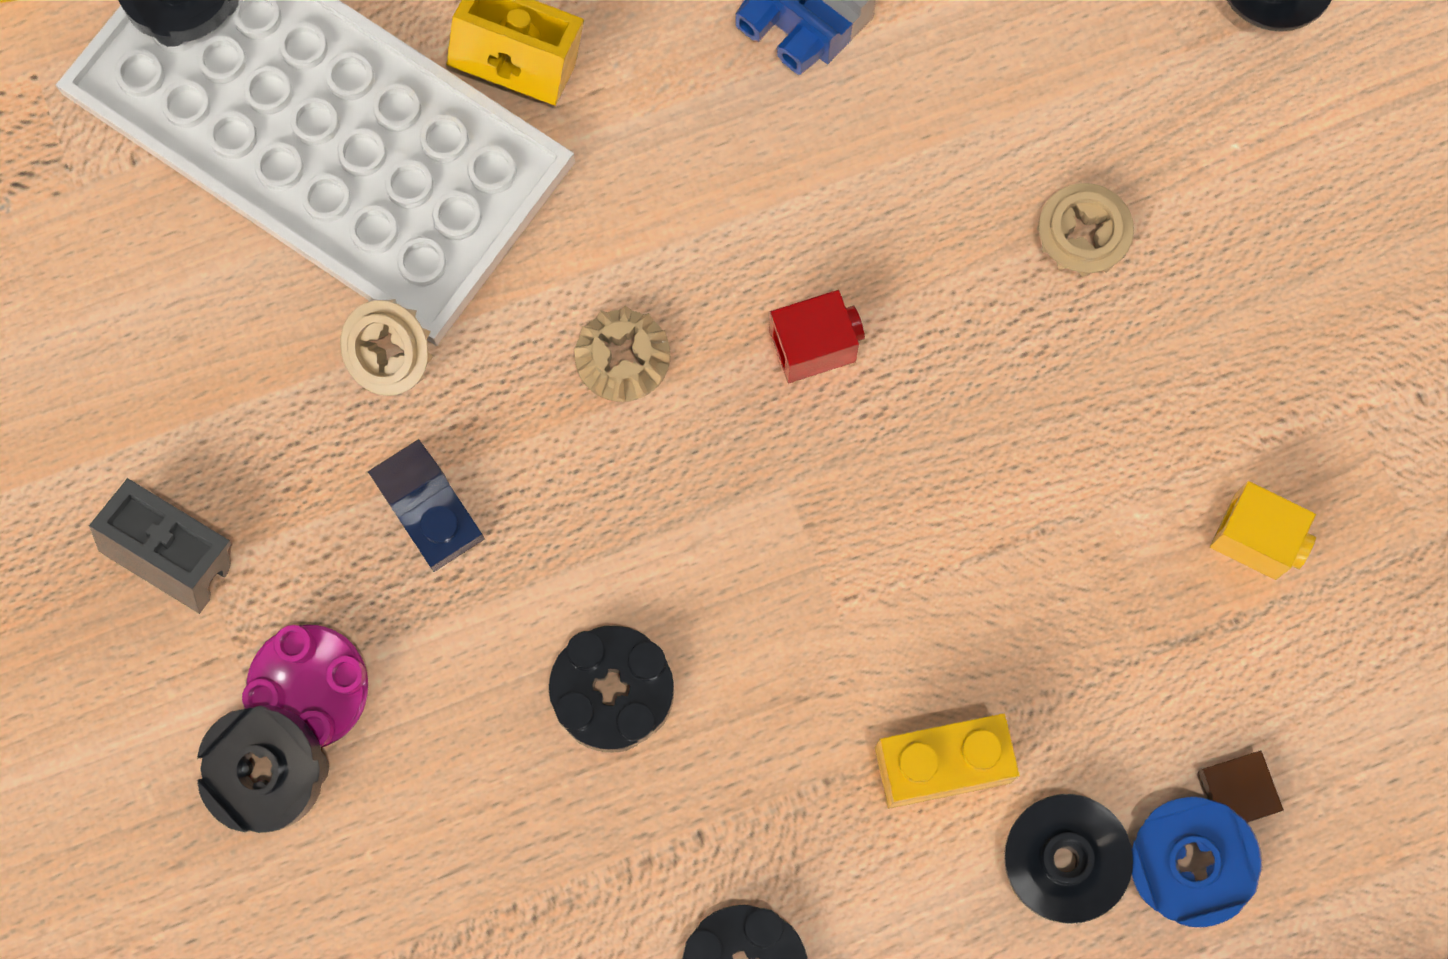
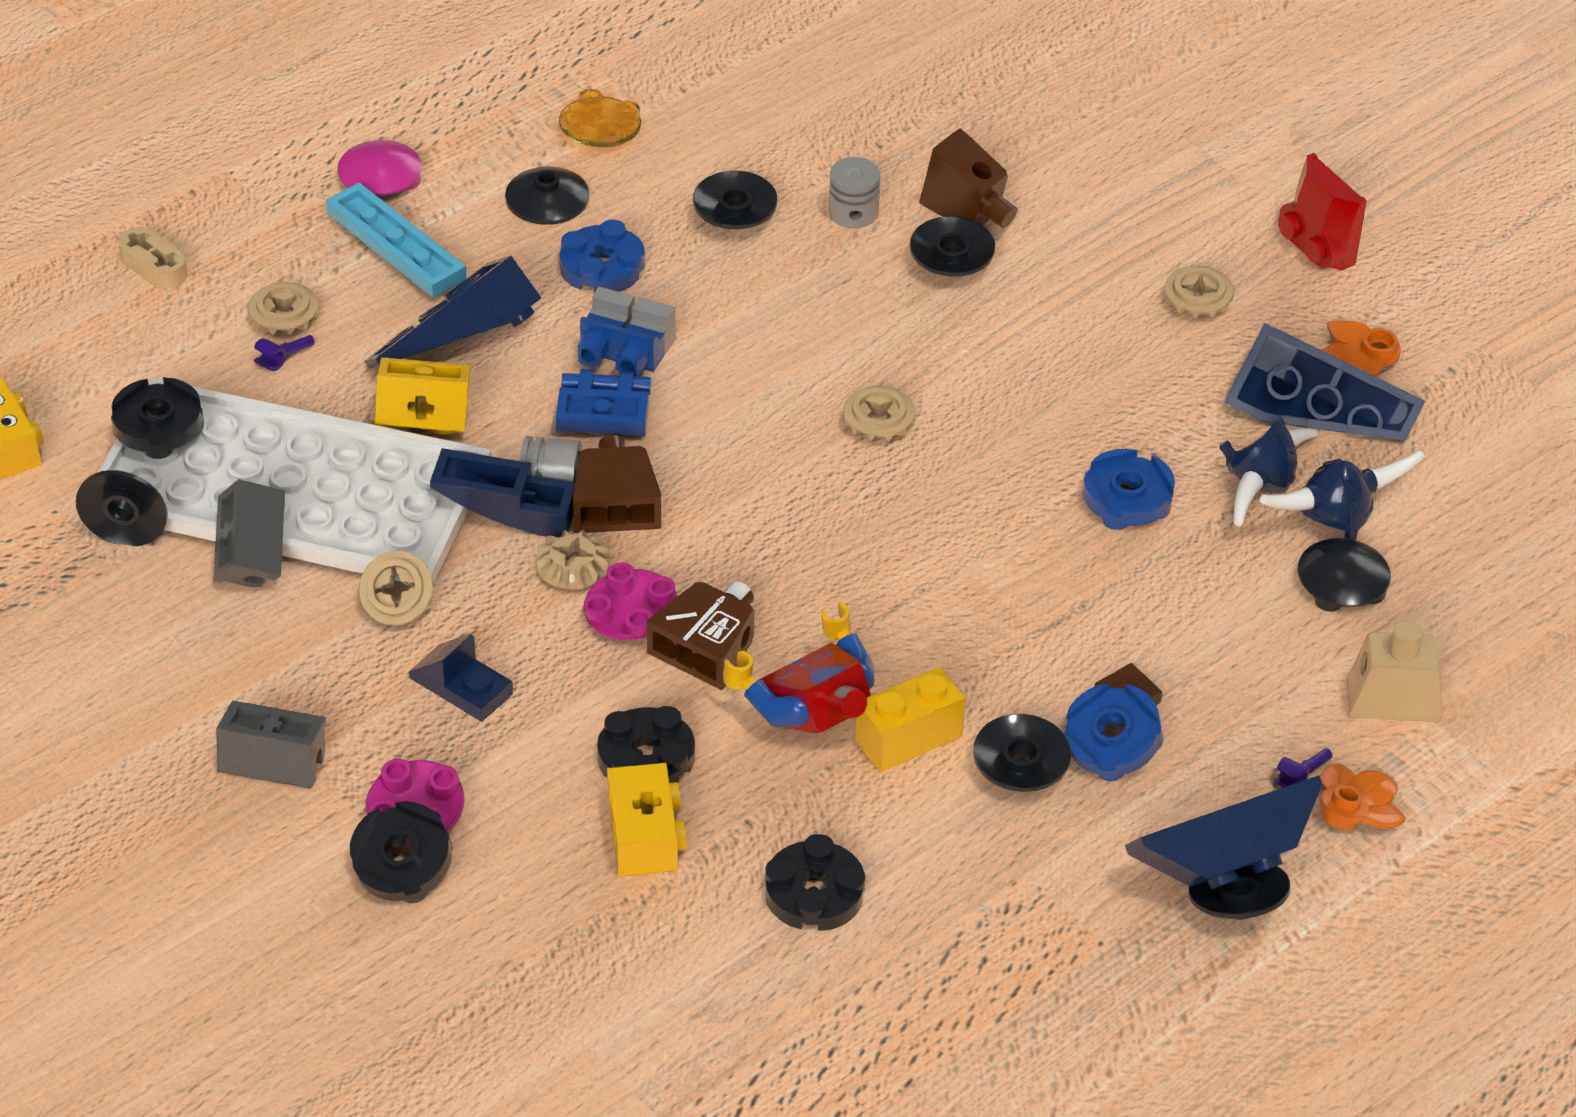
camera: 20 degrees left, 30 degrees down
red brick [769,290,865,384] -> none
yellow brick [1209,481,1316,580] -> none
none -> black dish [75,470,168,546]
none -> dark grey hinge [213,479,285,587]
none -> dark blue slope [430,448,575,538]
none -> light grey piece [520,436,582,483]
none -> blue plate [555,369,651,436]
none -> reddish brown torso [573,435,661,533]
none -> dark pink dish [584,562,677,640]
none -> yellow brick [607,763,687,877]
none -> reddish brown torso [647,581,754,690]
none -> torso [723,602,874,733]
none -> blue plate [1083,449,1175,530]

